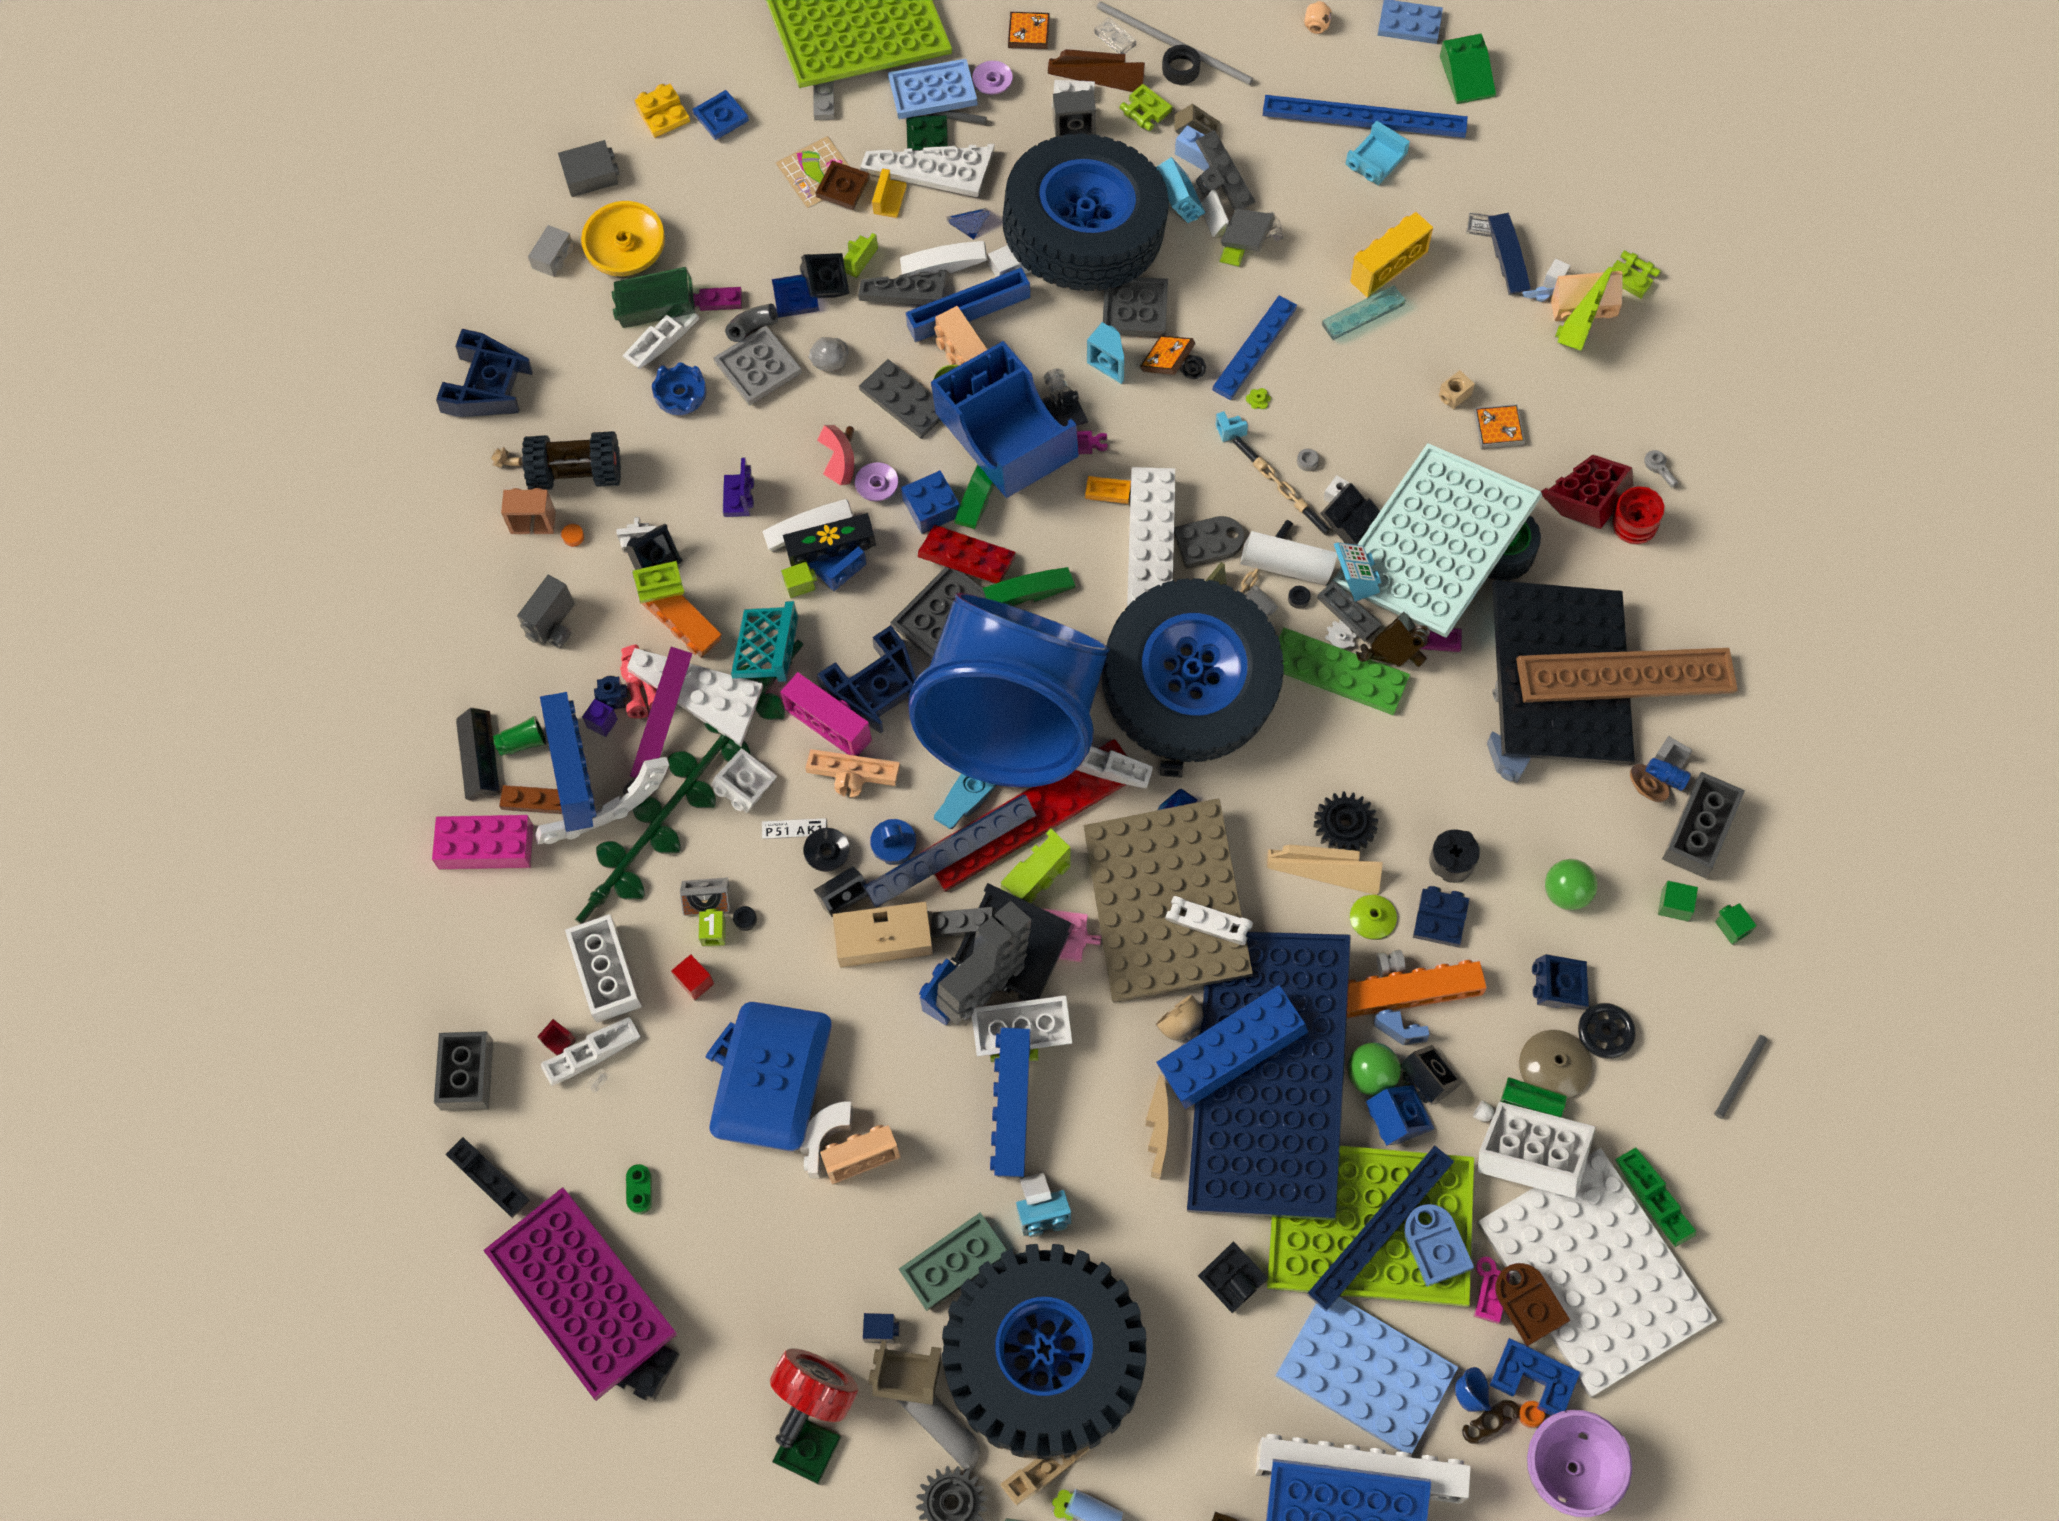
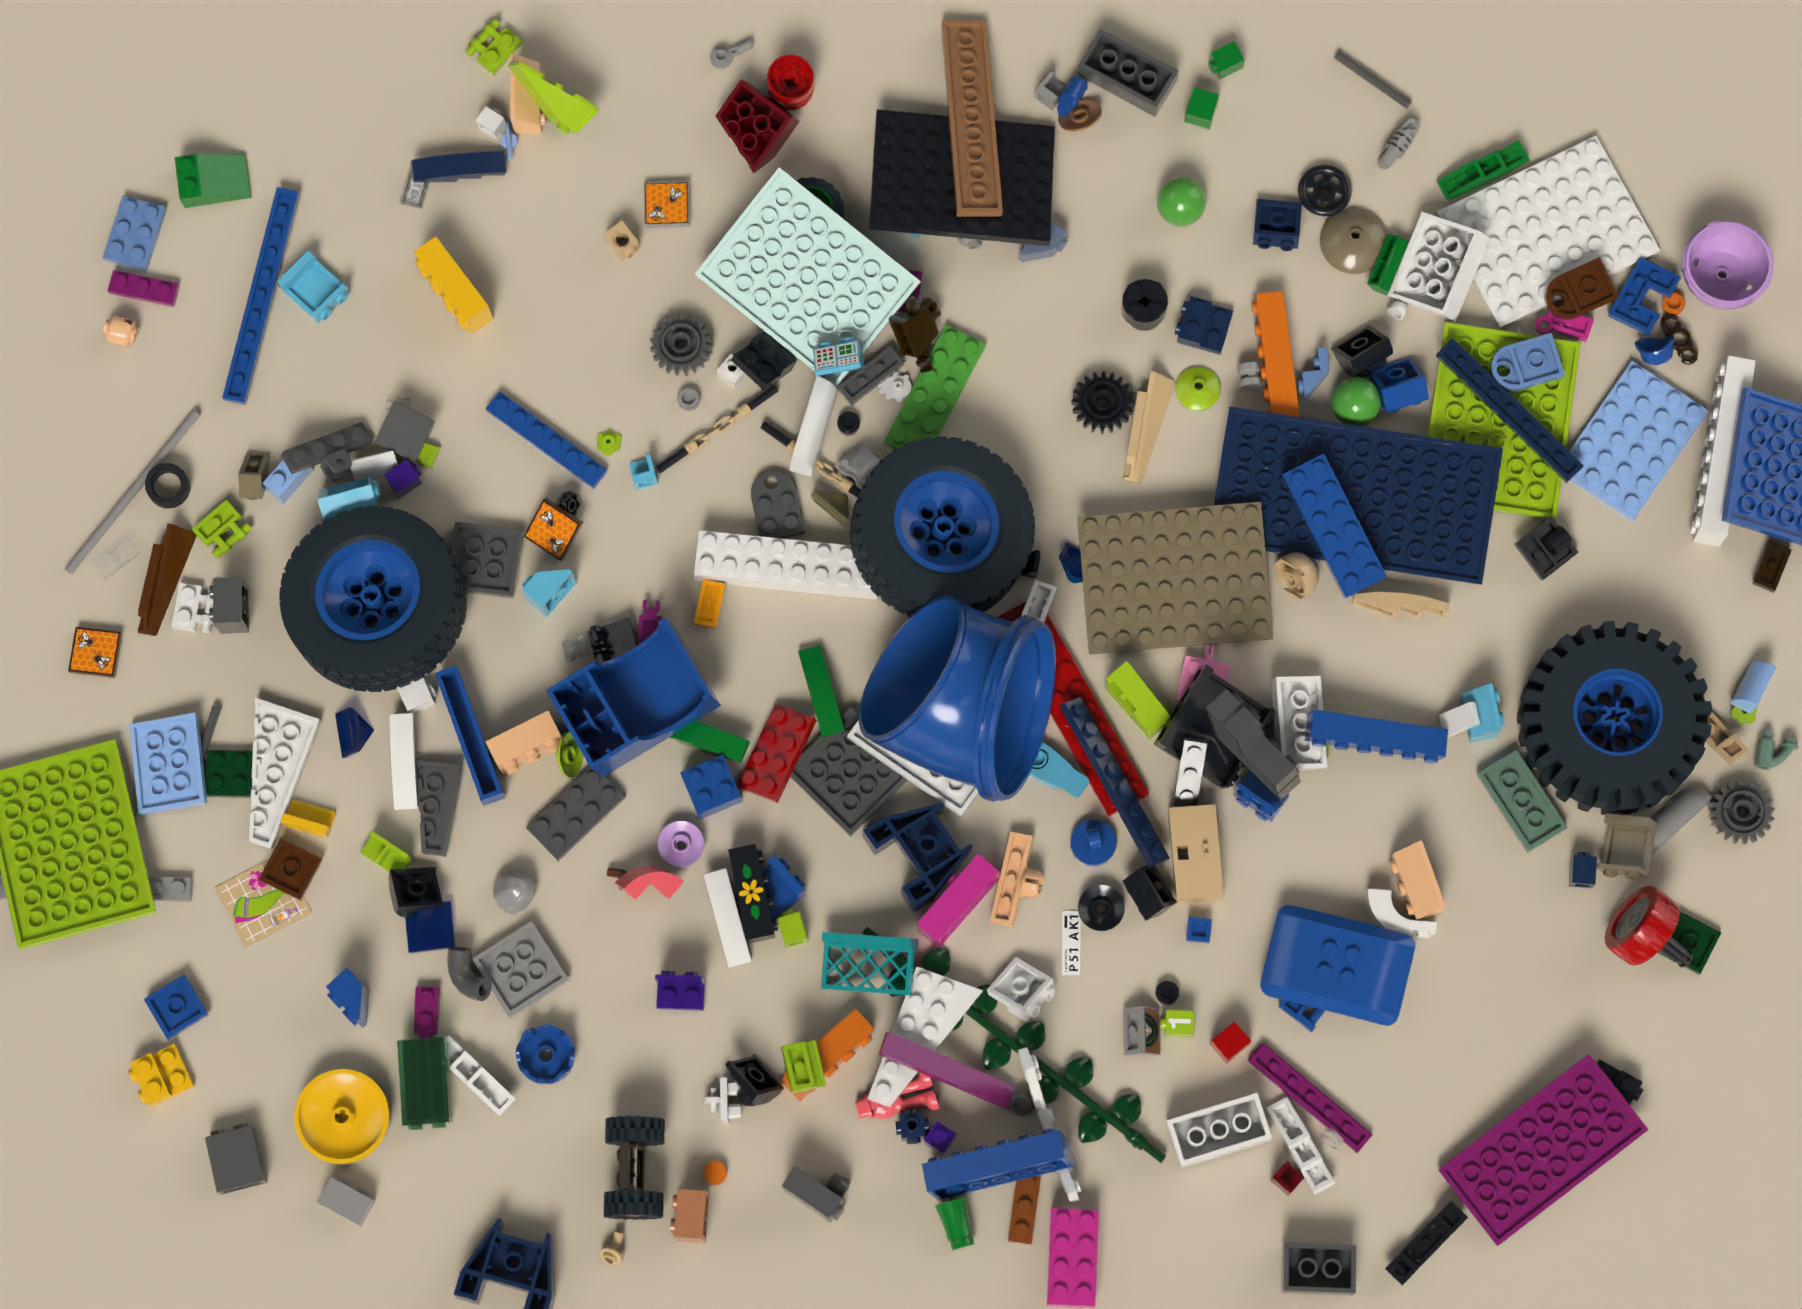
camera: 85 degrees left, 10 degrees up
black panel [456,707,500,800] -> none
green plate [626,1164,652,1214] -> none
lavender dish [972,61,1013,95] -> none
white plate [1165,896,1253,945] -> none
clear light blue plate [1322,285,1406,340] -> none
none -> magenta plate [107,270,180,307]
none -> blue slope [326,968,369,1028]
none -> dark purple brick [384,460,422,499]
none -> dark grey gear [650,314,713,376]
none -> blue plate [1186,917,1212,944]
none -> magenta tile [1248,1043,1372,1153]
none -> light grey hinge [1378,117,1421,170]

